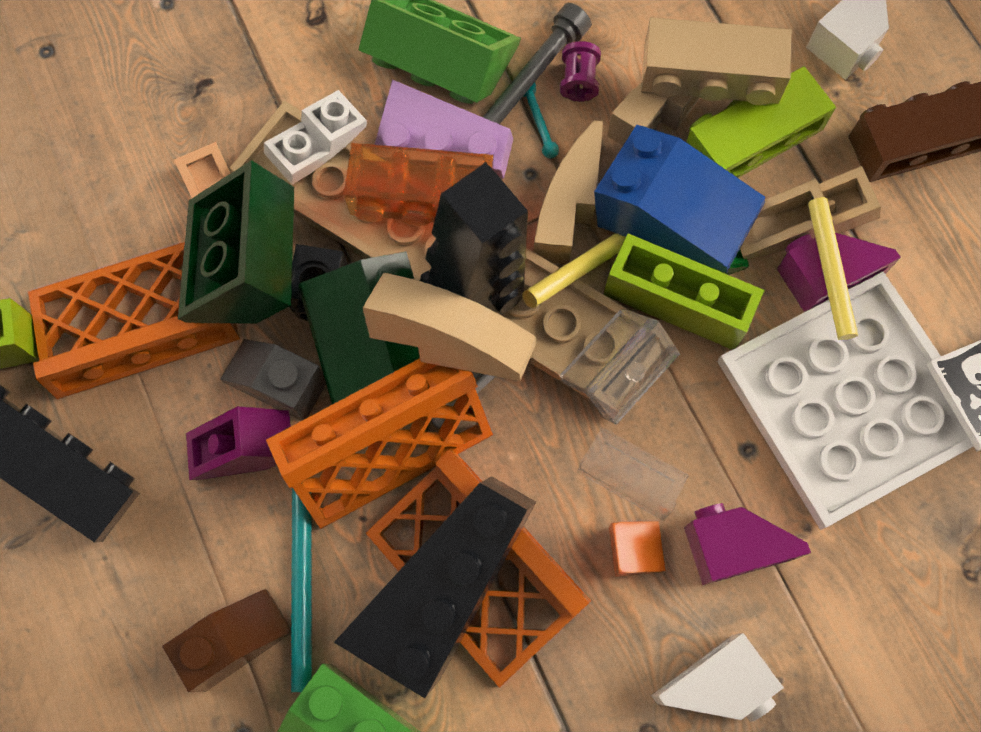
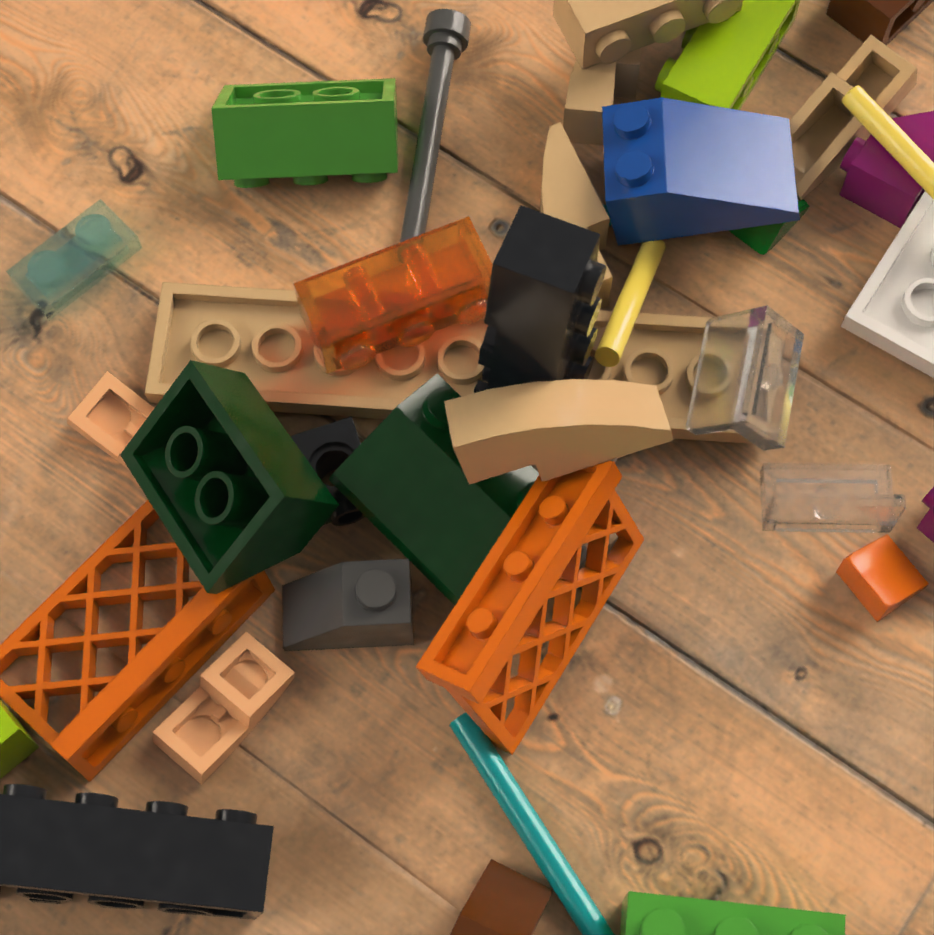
camera: 30 degrees left, 5 degrees down
magenta slope [186,406,291,480] -> none
white slope [264,90,367,185] -> none
black wedge [334,476,536,699] -> none
orange fence [366,449,592,688] -> none
lavender wing [372,79,513,179] -> none
teal hinge [523,82,559,159] -> none
magenta bush [560,41,601,102] -> none
lime brick [603,233,765,350] -> none
none -> clear light blue plate [6,199,142,321]
none -> light nougat slope [153,632,295,785]

